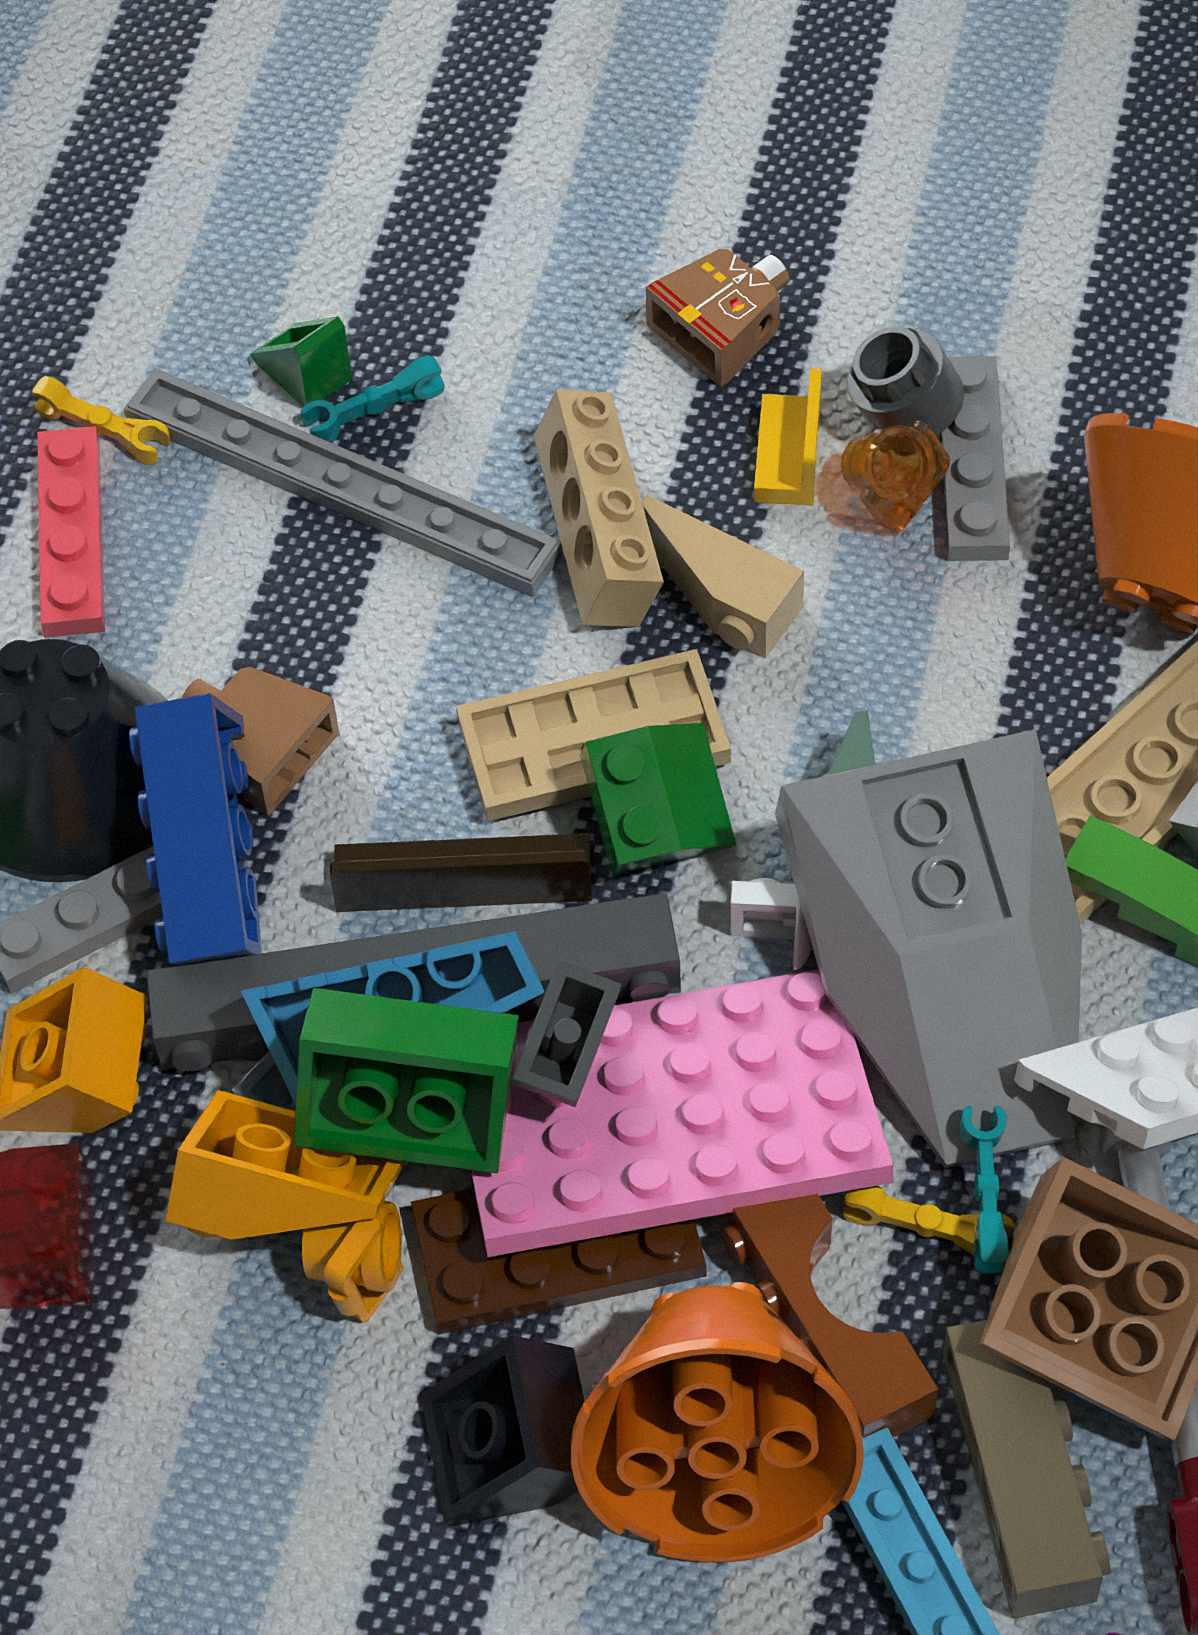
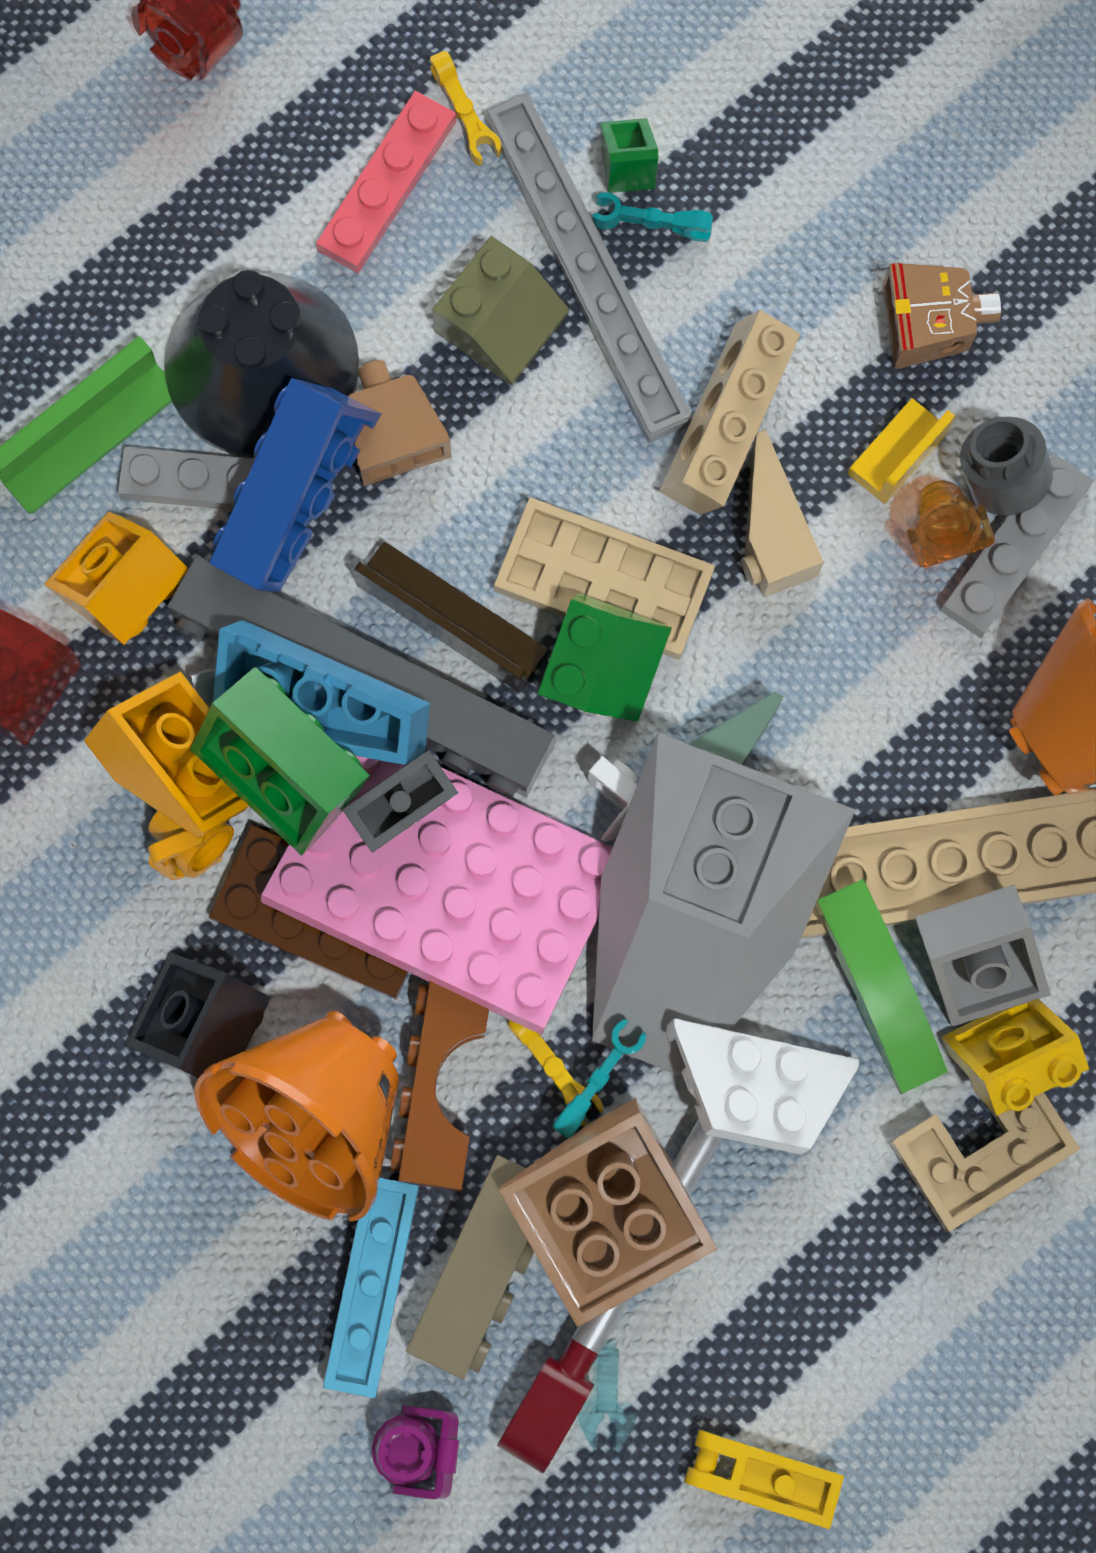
camera: 30 degrees right, 20 degrees up
none -> olive slope [432,235,569,386]

